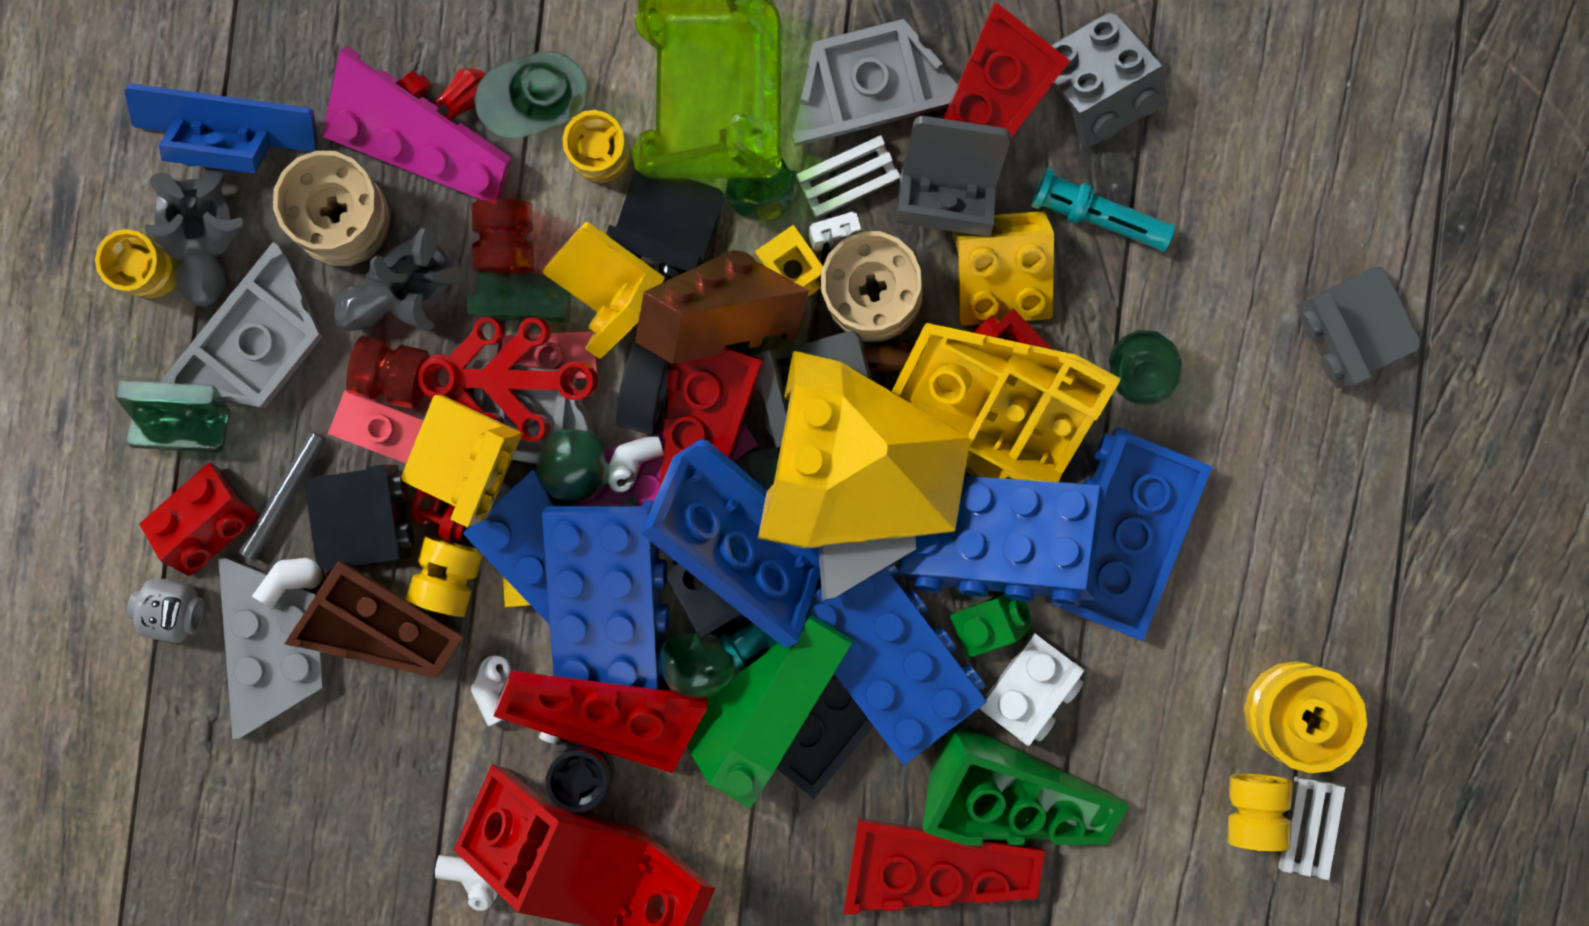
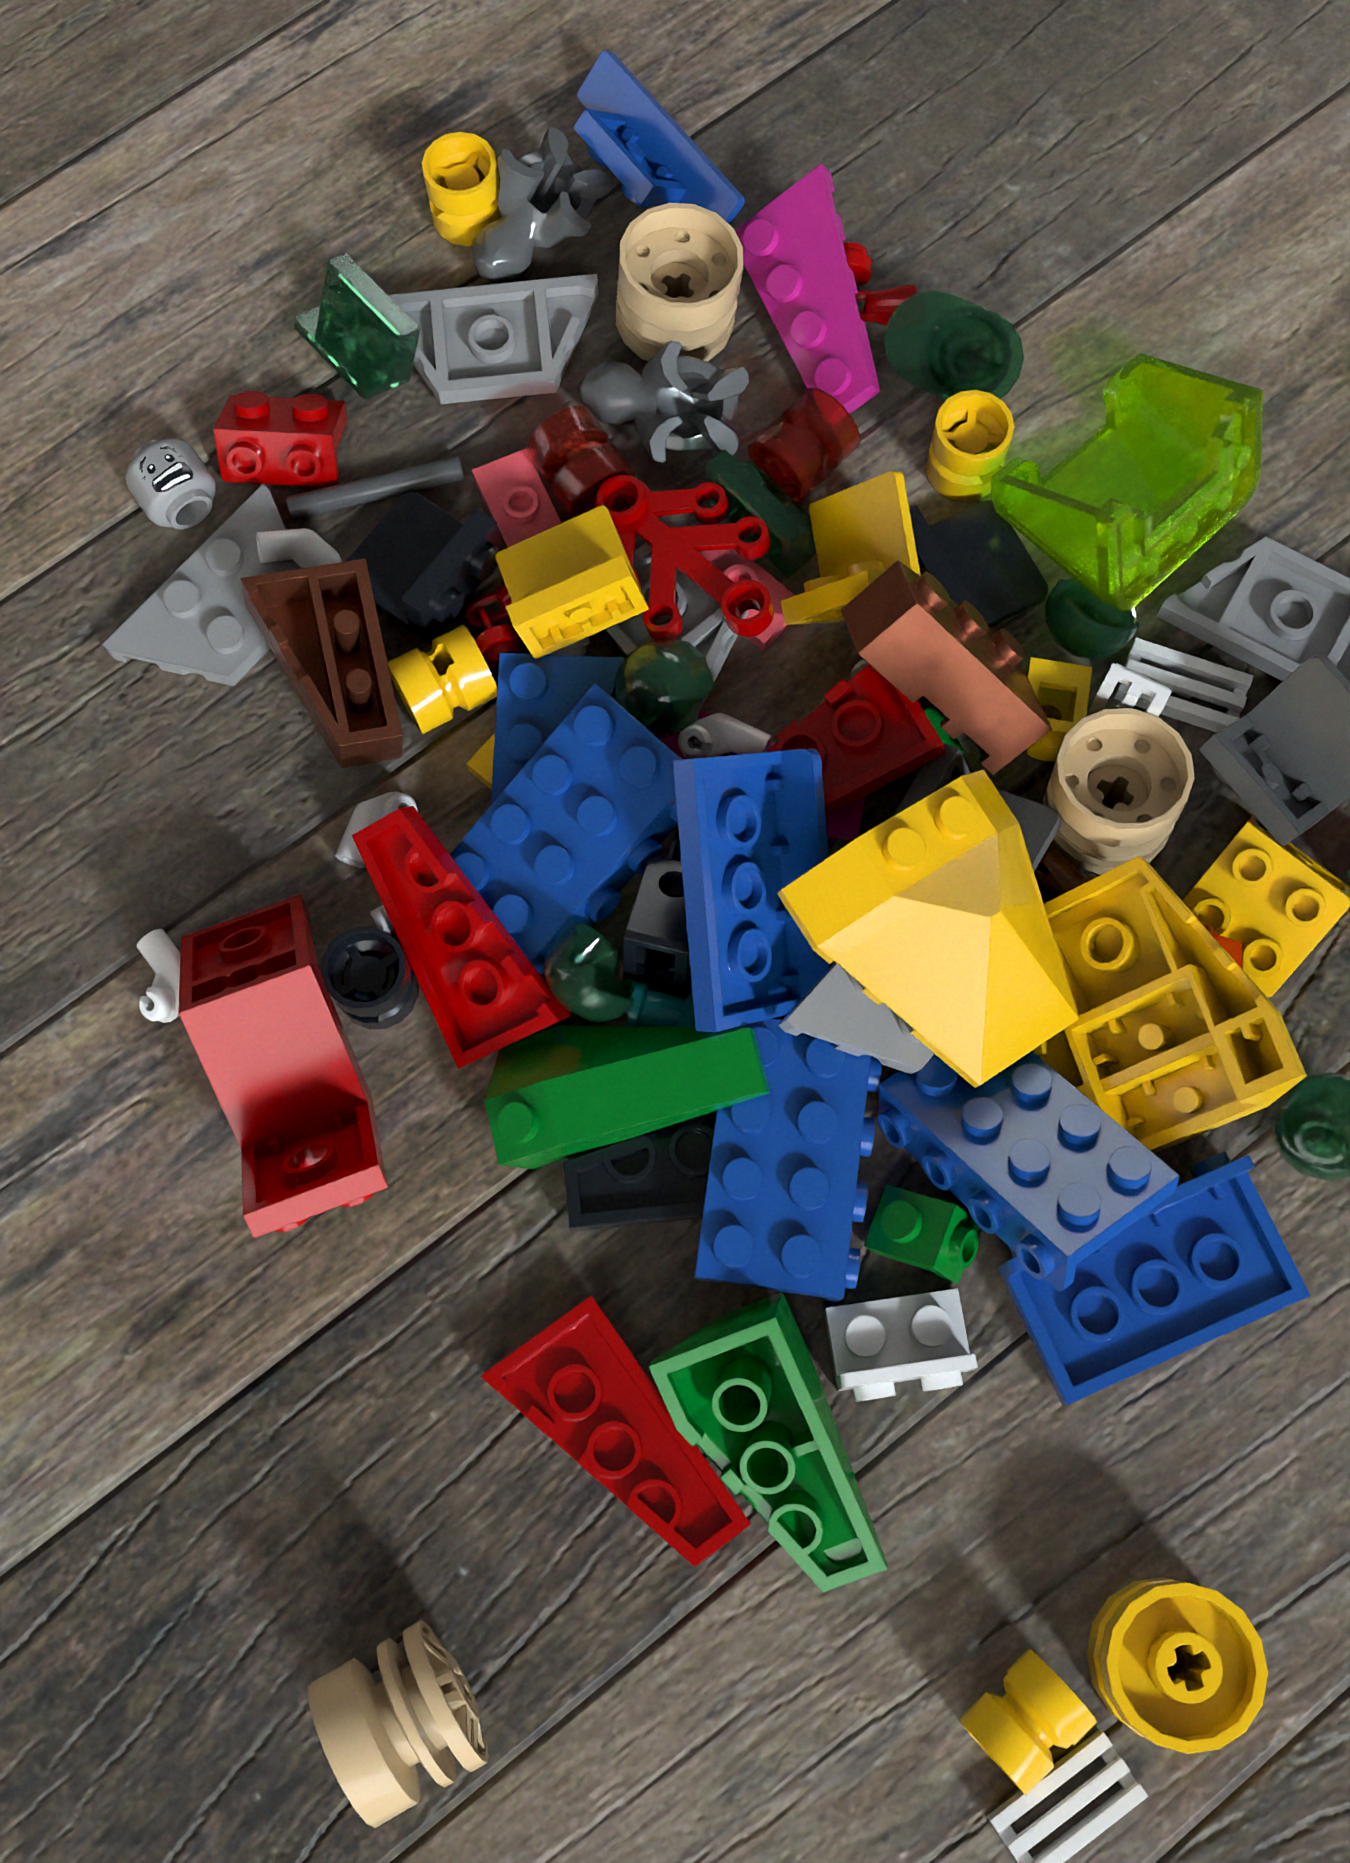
camera: 50 degrees right, 15 degrees down
black tyre [616,342,671,435] -> none

